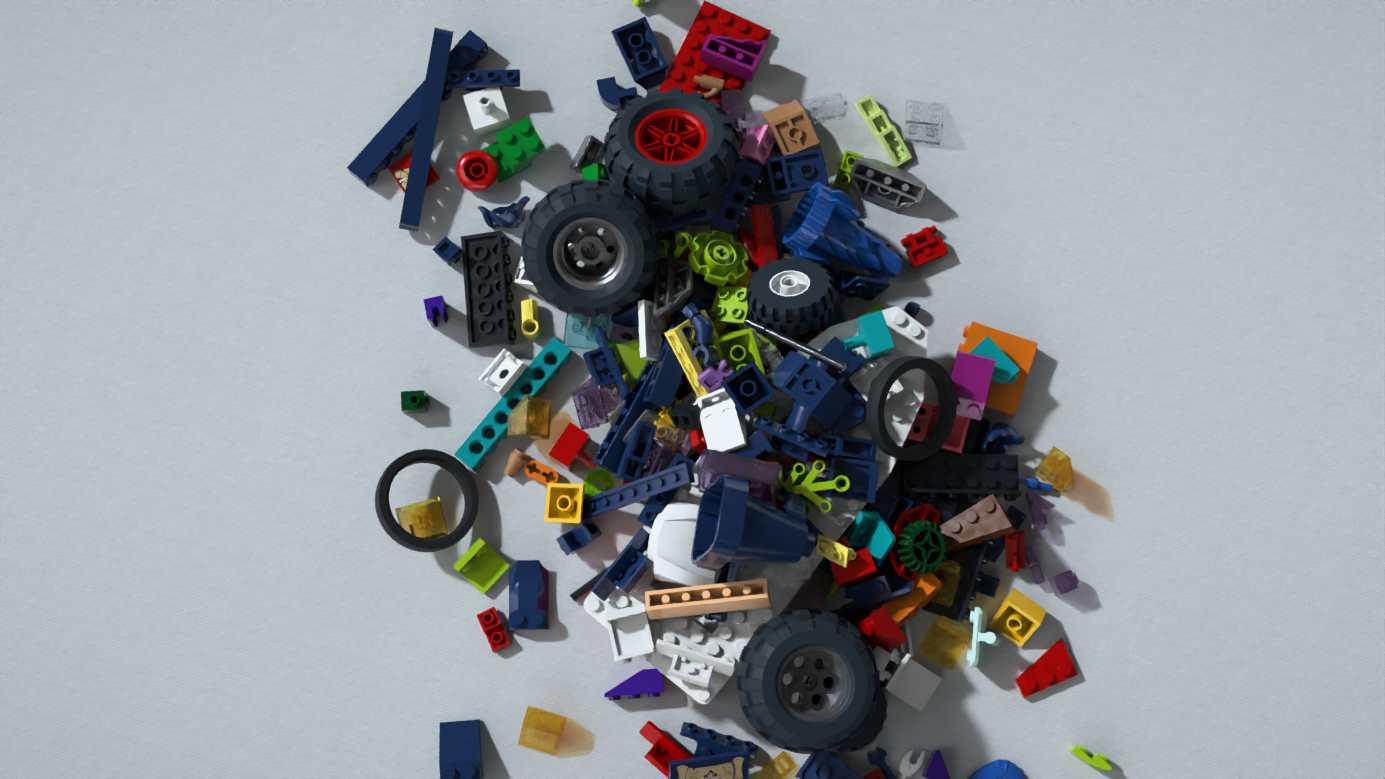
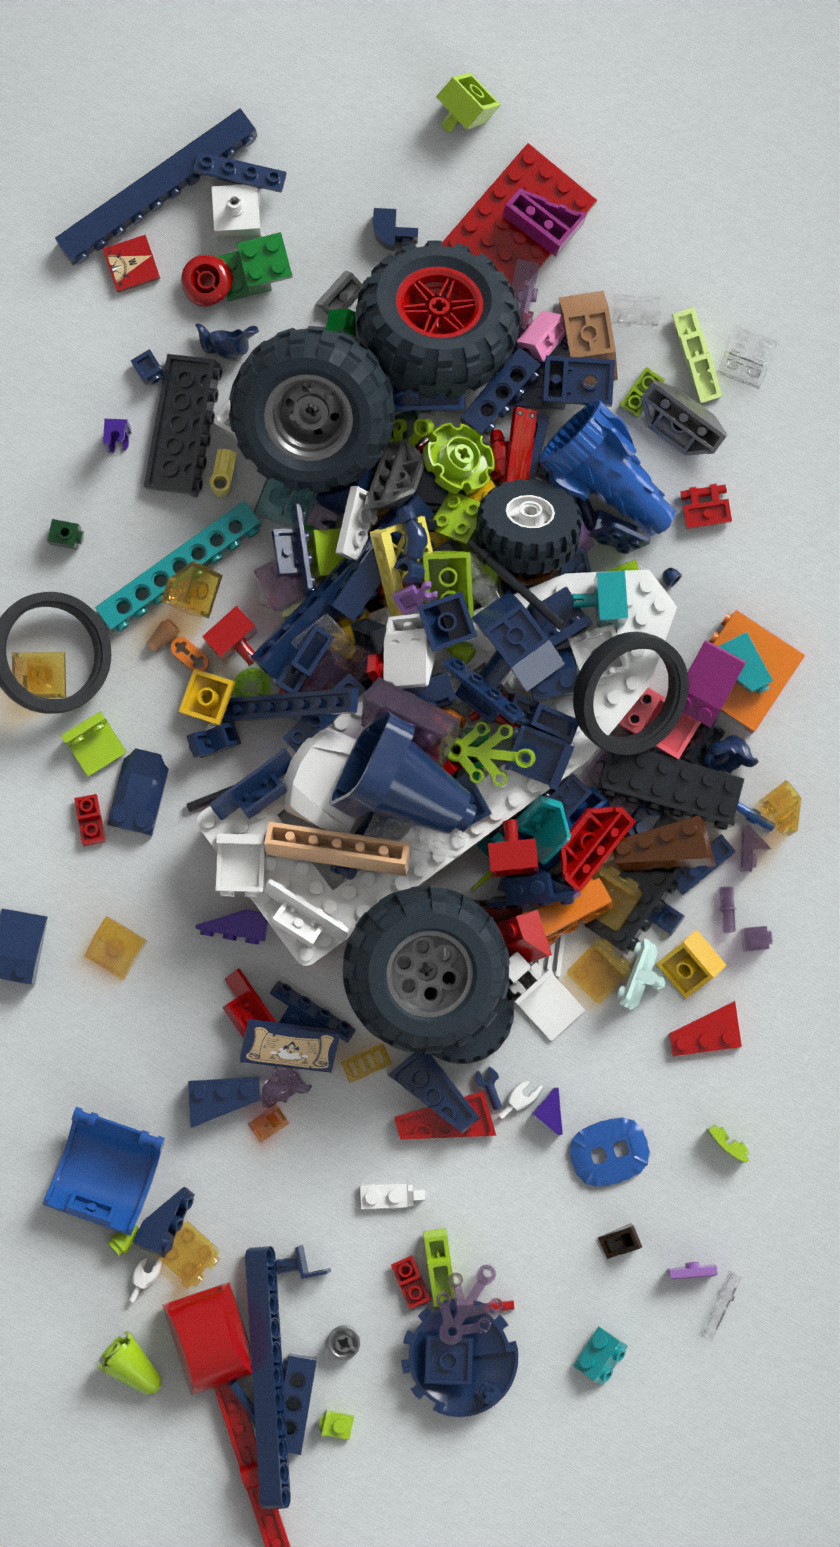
camera: 15 degrees right, 5 degrees up
dark blue beam [399,28,454,232] -> none
white piece [479,349,527,396] -> none
clear purple hinge [572,385,609,430] -> none
dark blue slope [611,17,668,90] -> none
medium nougat plant [693,74,725,100] -> none
dark blue slope [781,491,807,522] -> none
light yellow hinge [816,534,856,568] -> none
dark green gear [897,520,948,574] -> none
red hinge [1005,531,1026,572] -> none

